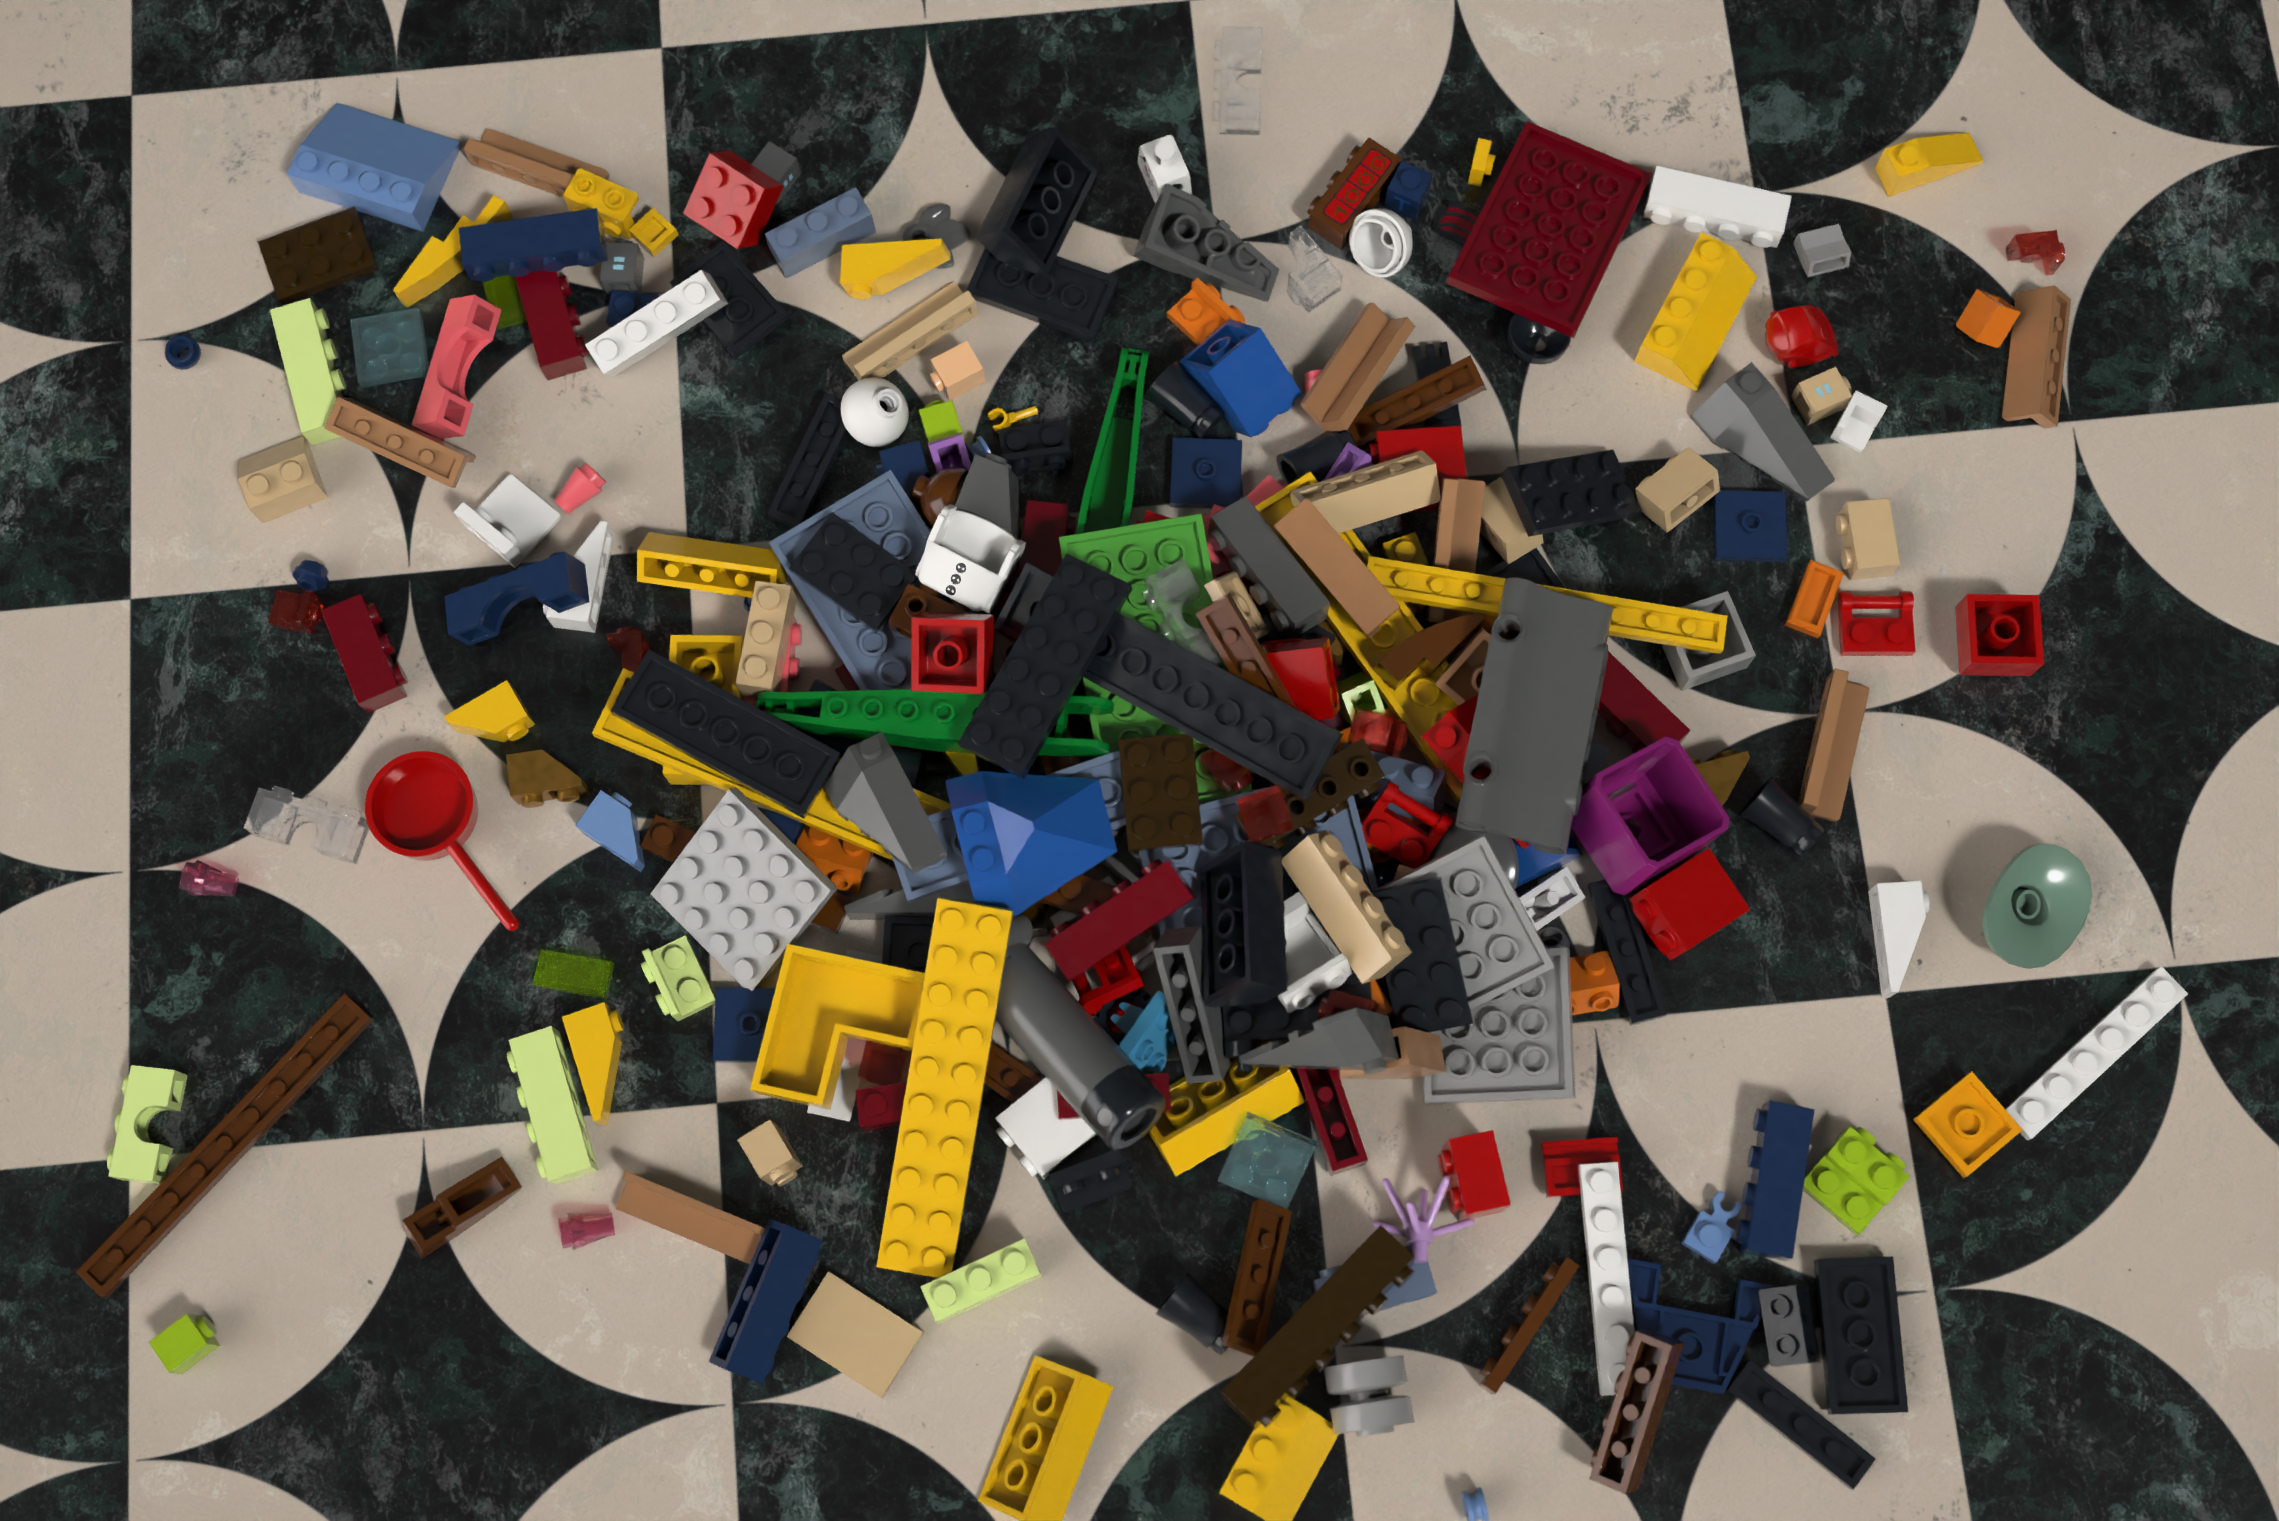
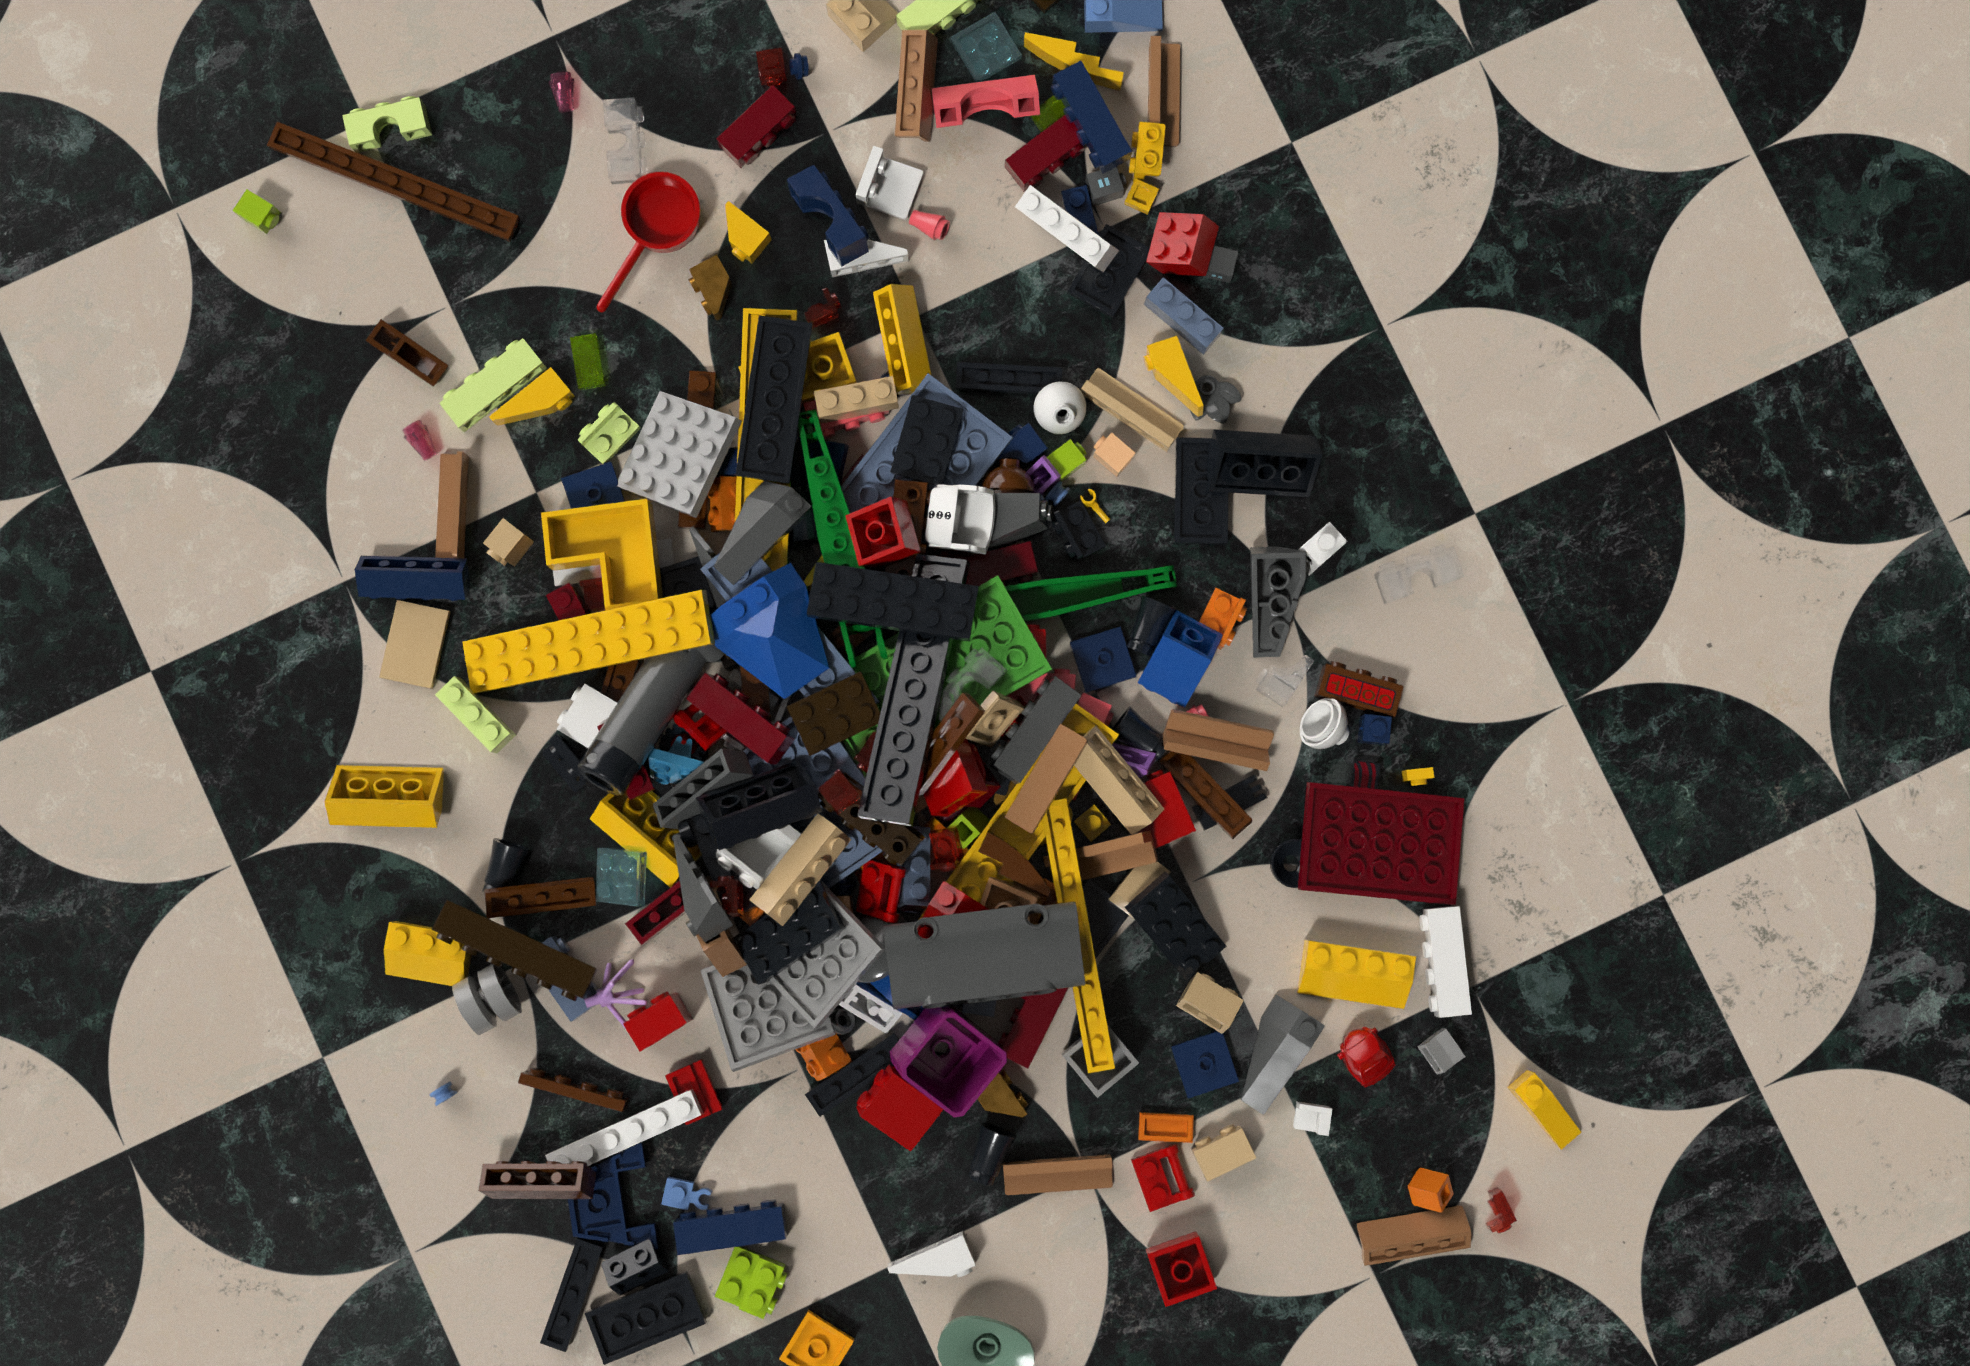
camera: 65 degrees right, 10 degrees up
medium blue slope [575,790,645,872] -> none
tan brick [1791,367,1852,425] -> none

